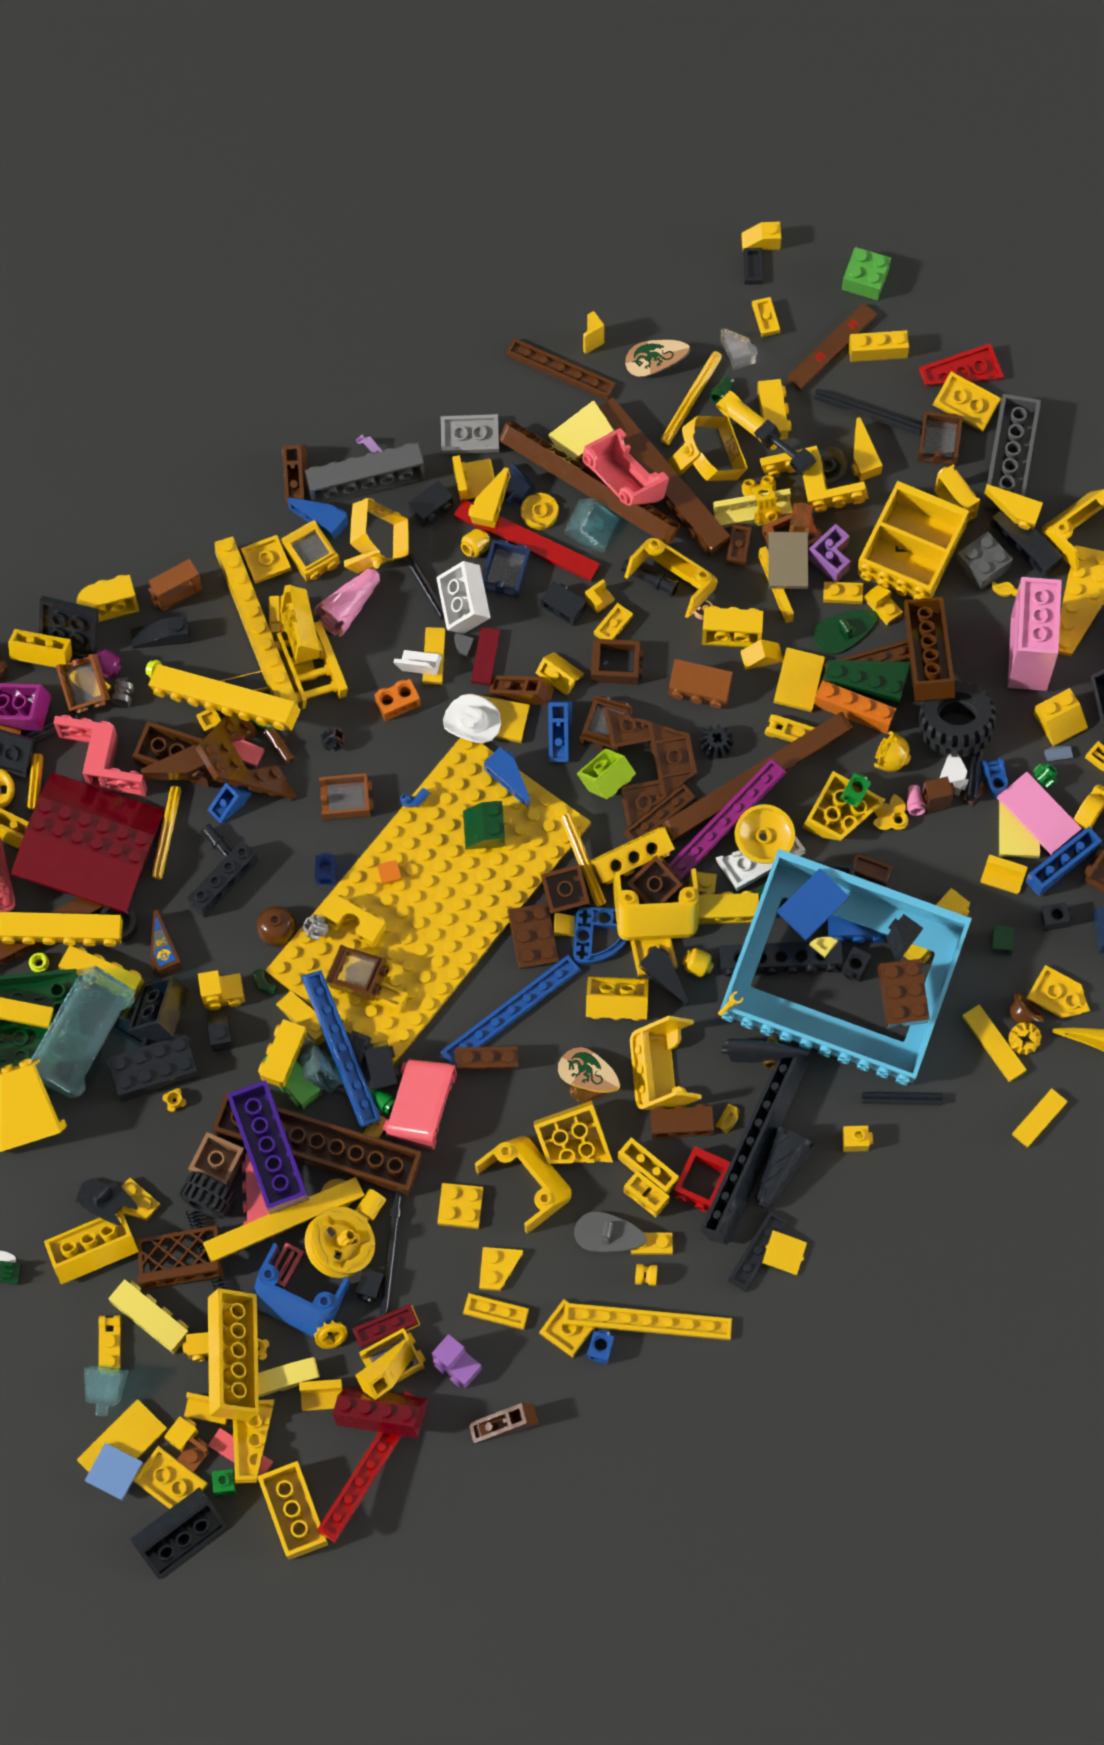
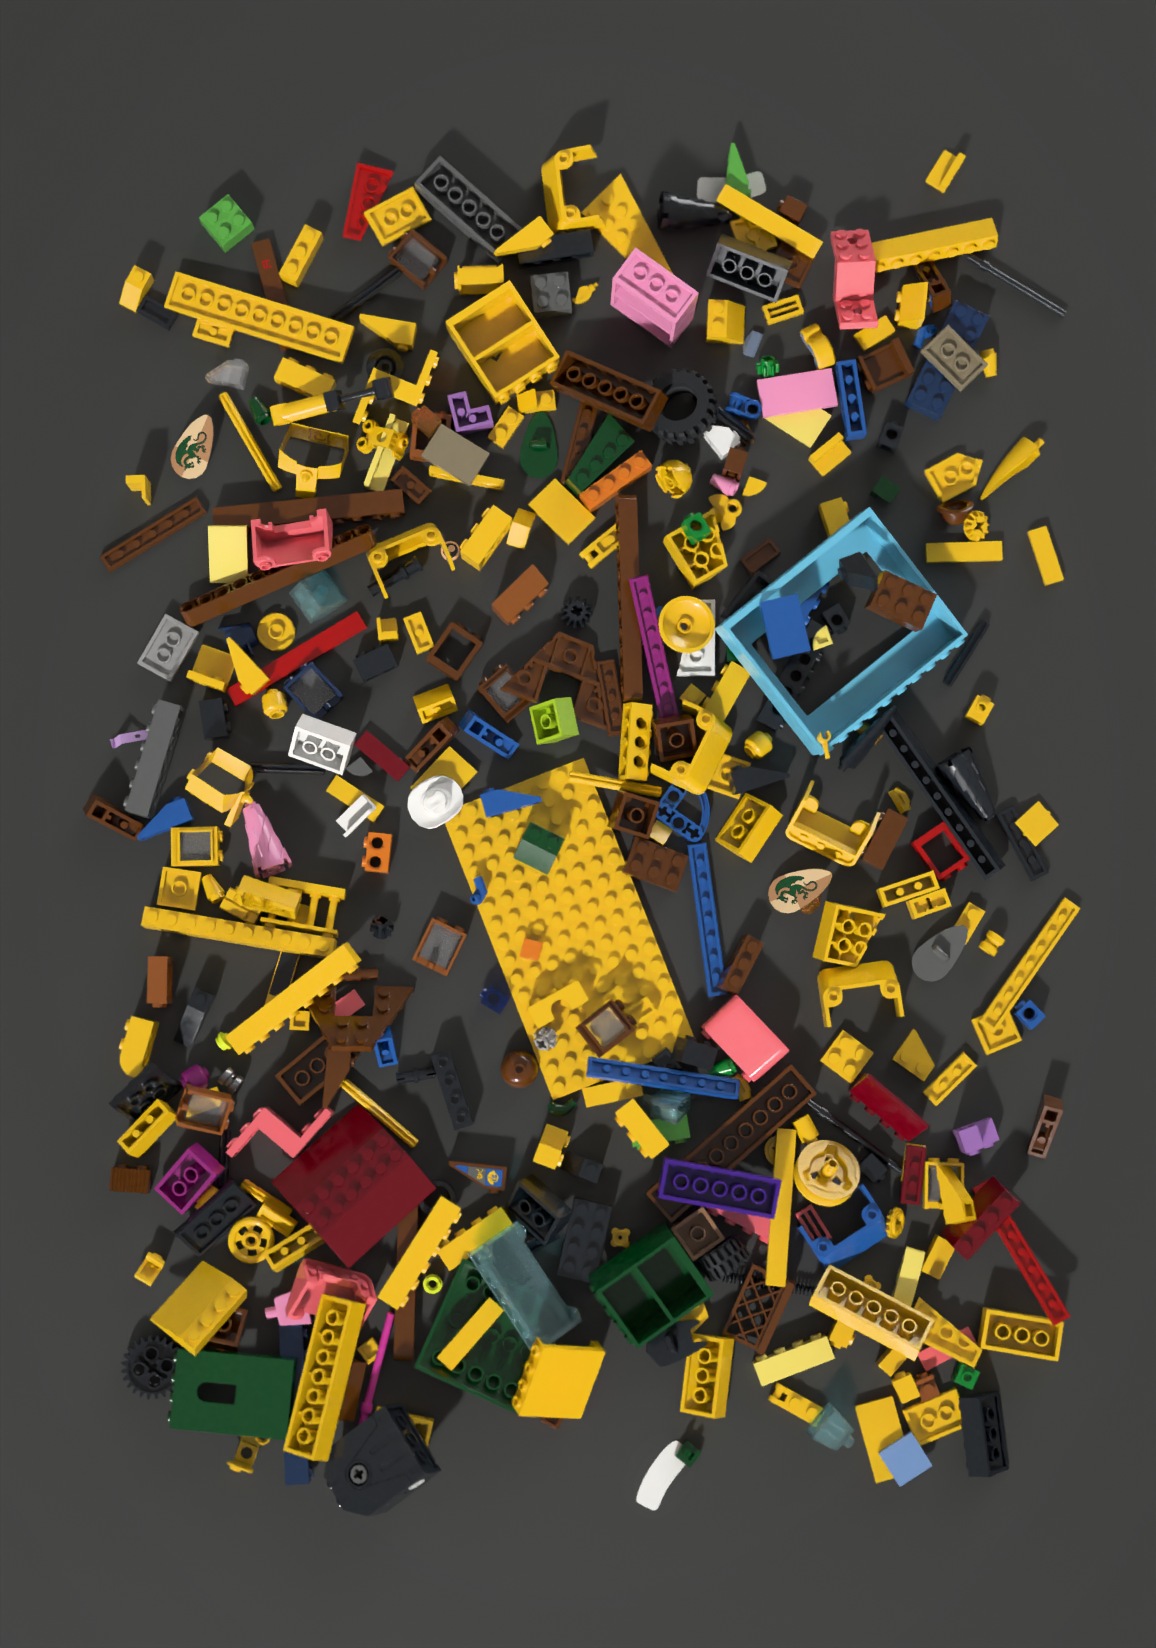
camera: 70 degrees left, 15 degrees up
none -> yellow plate [164,272,355,364]
none -> yellow cone [201,874,225,904]
none -> yellow tile [256,1201,298,1237]
none -> dark green container [587,1222,714,1349]
none -> yellow tile [742,476,767,496]
none -> dark red slope [847,1073,929,1141]

